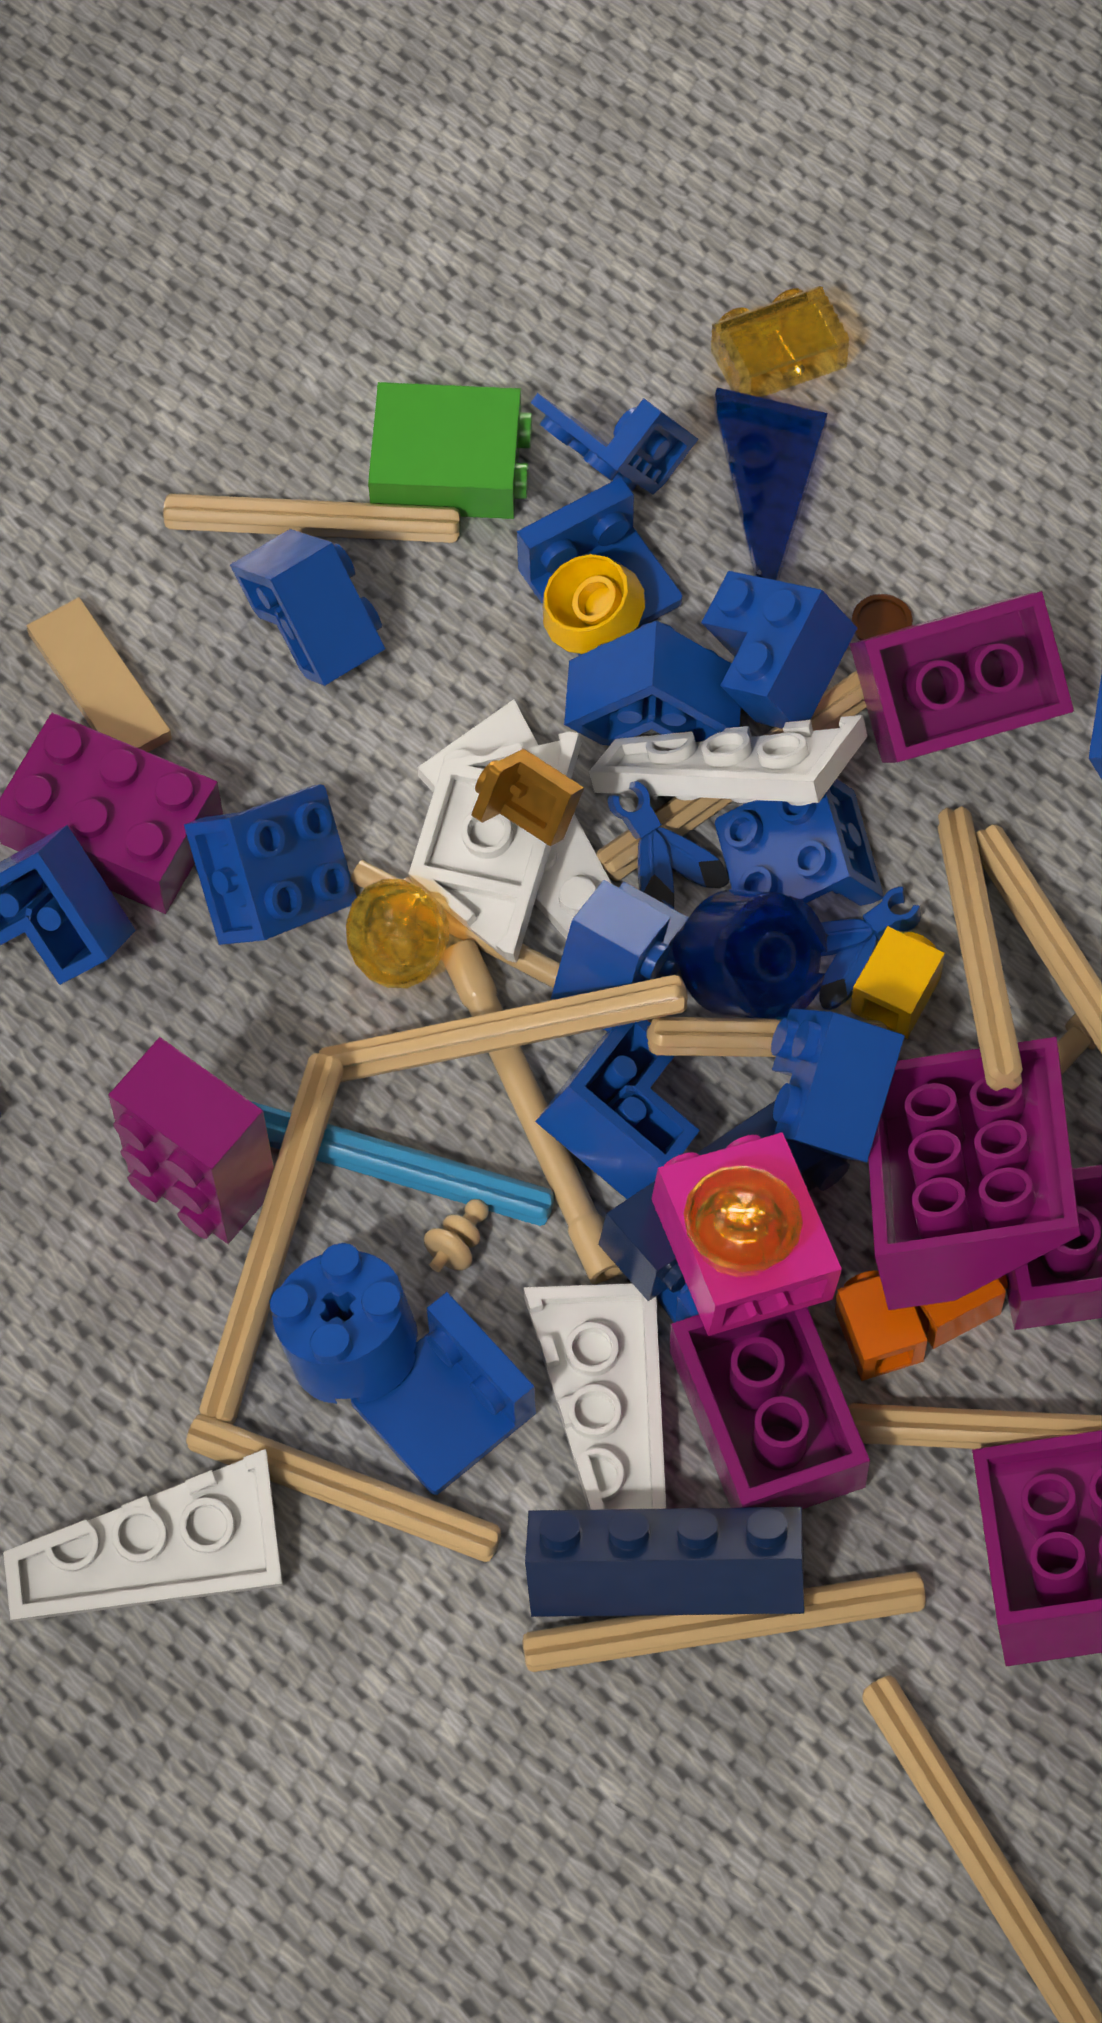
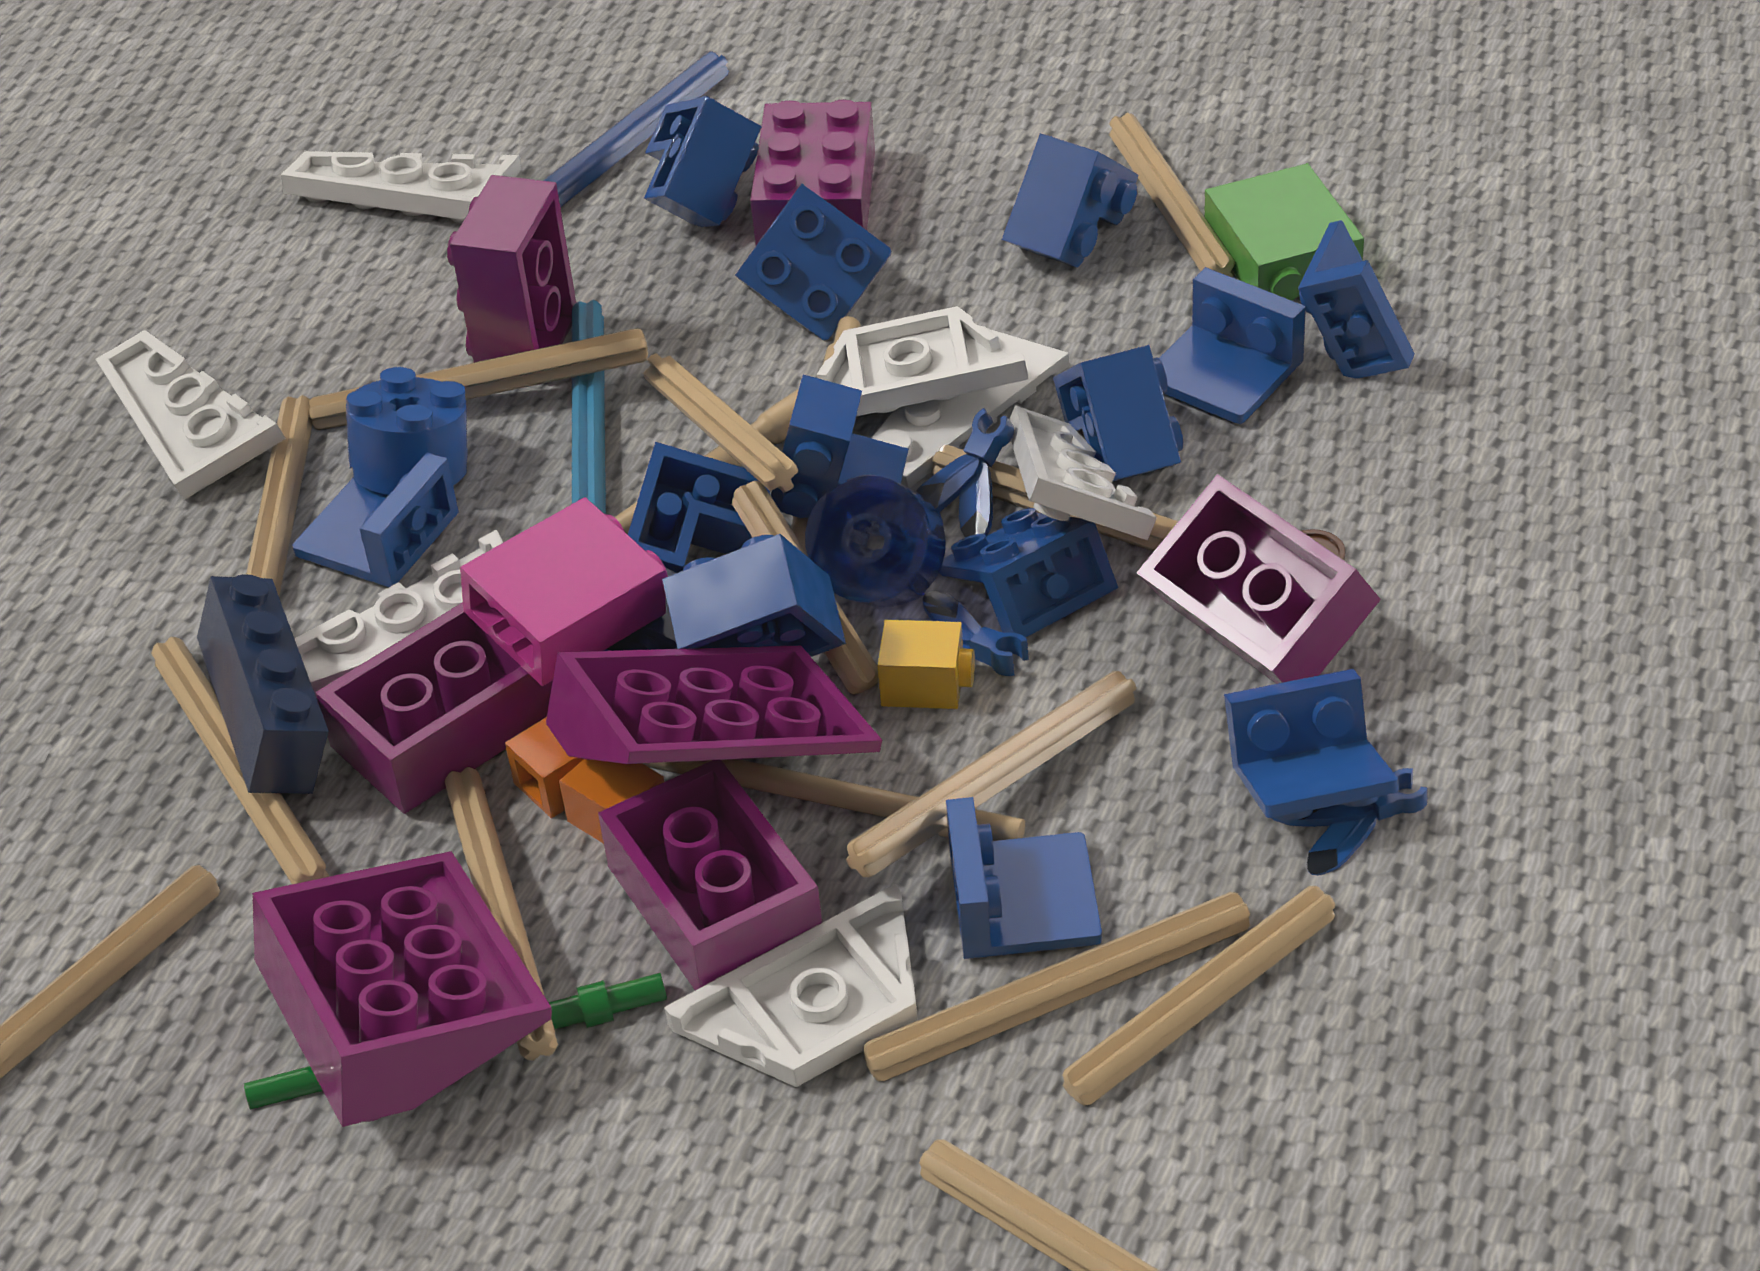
camera: 70 degrees right, 20 degrees down
tan tile [26,597,172,752] -> none
clear yellow hat [346,879,449,988] -> none
tan hair [424,1199,488,1272] -> none
pearl gold bracket [471,749,584,846] -> none
yellow hat [542,554,645,654] -> none
hat [683,1165,803,1277] -> none
blue brick [701,571,857,729] -> none
clear yellow brick [711,286,849,405] -> none
clear blue wing [714,387,828,581] -> none
tan axle [937,806,1023,1091] -> none

